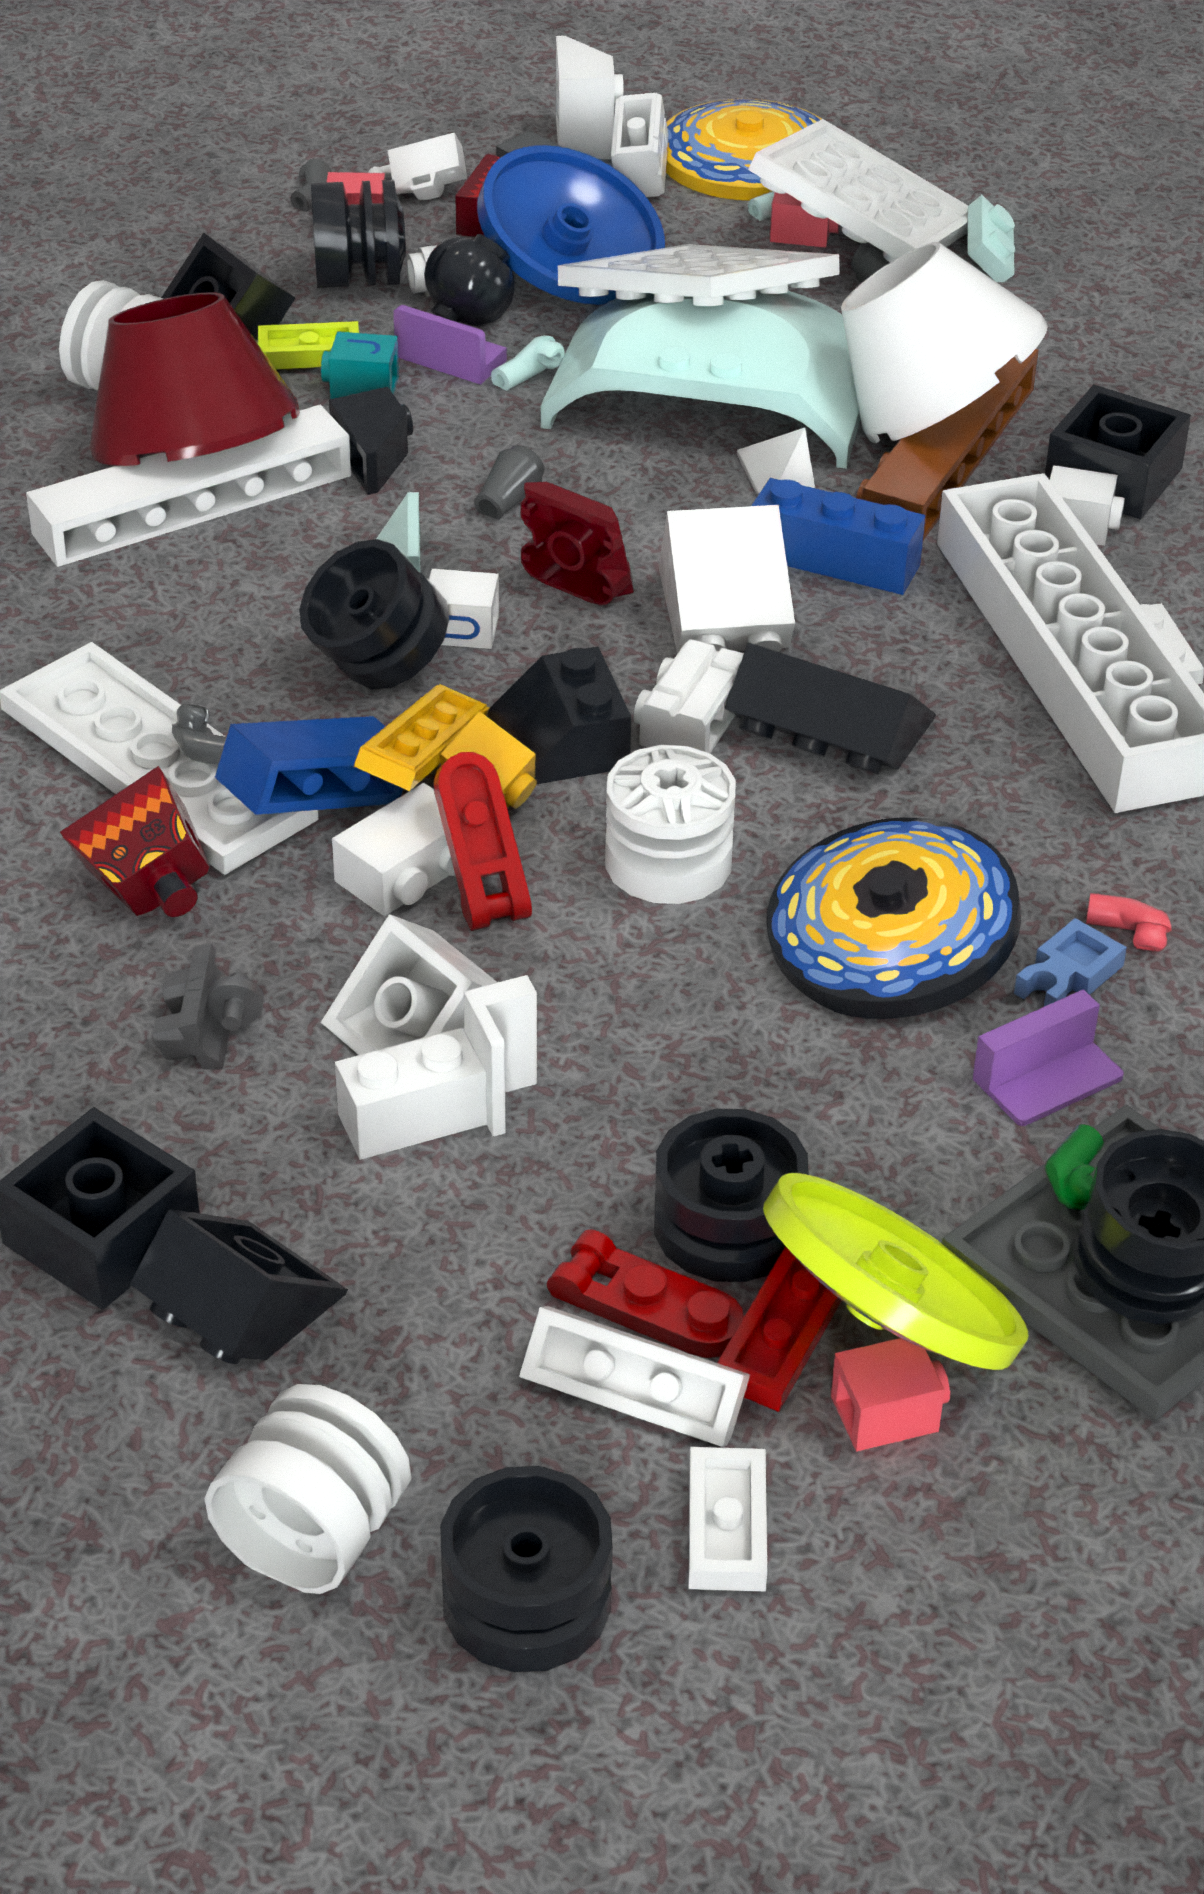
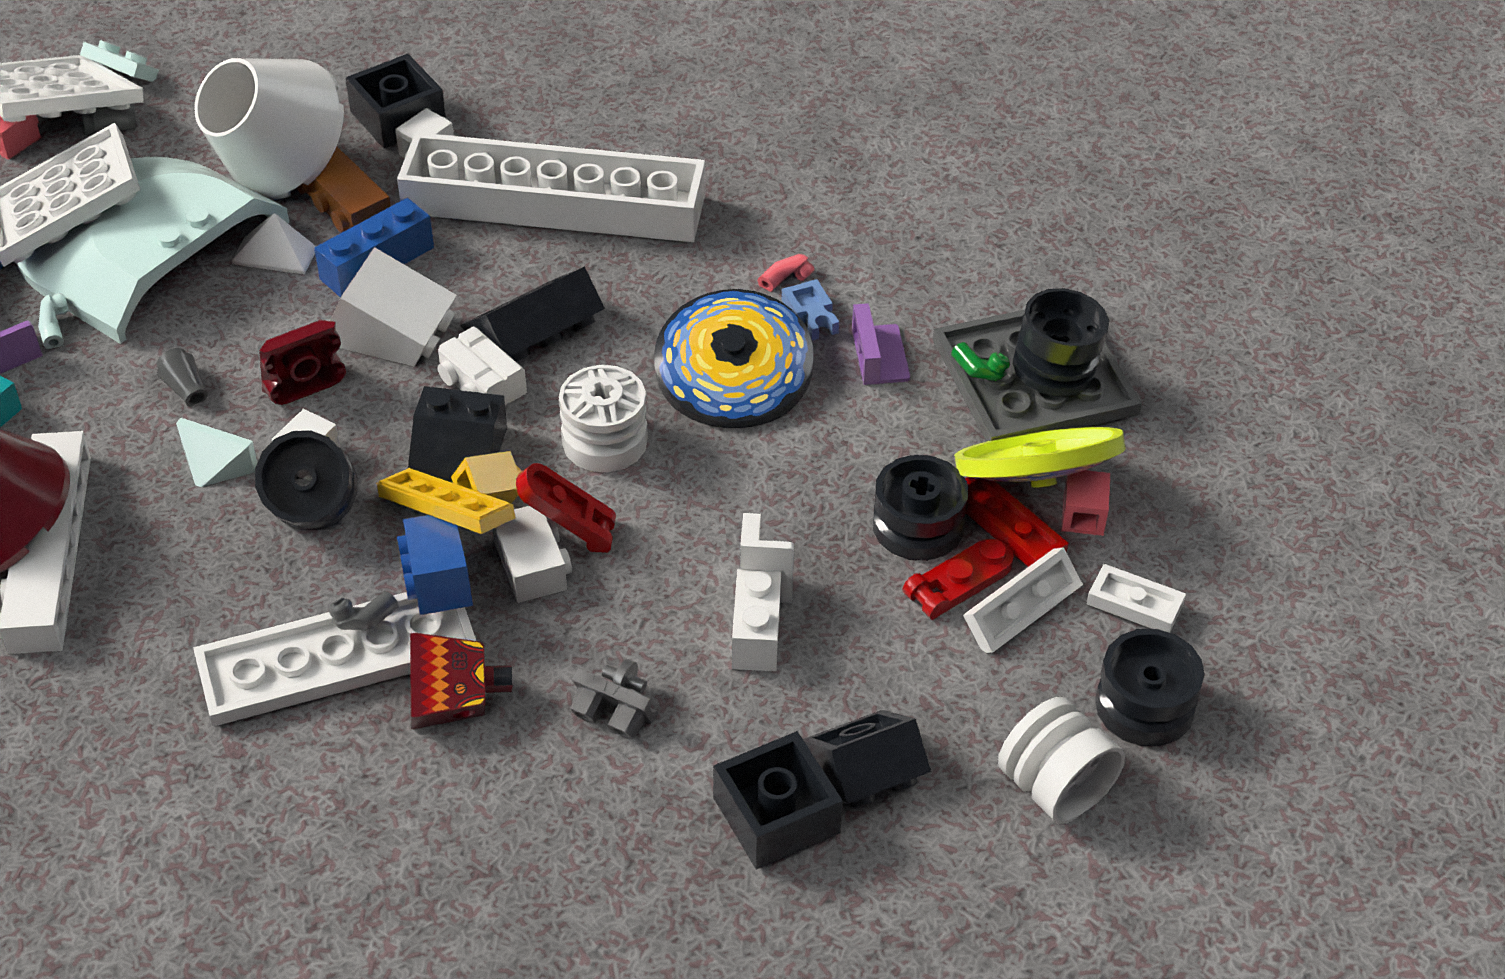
camera: 65 degrees left, 5 degrees up
white slope [321,914,498,1055] -> none
black slope [329,387,413,495] -> none

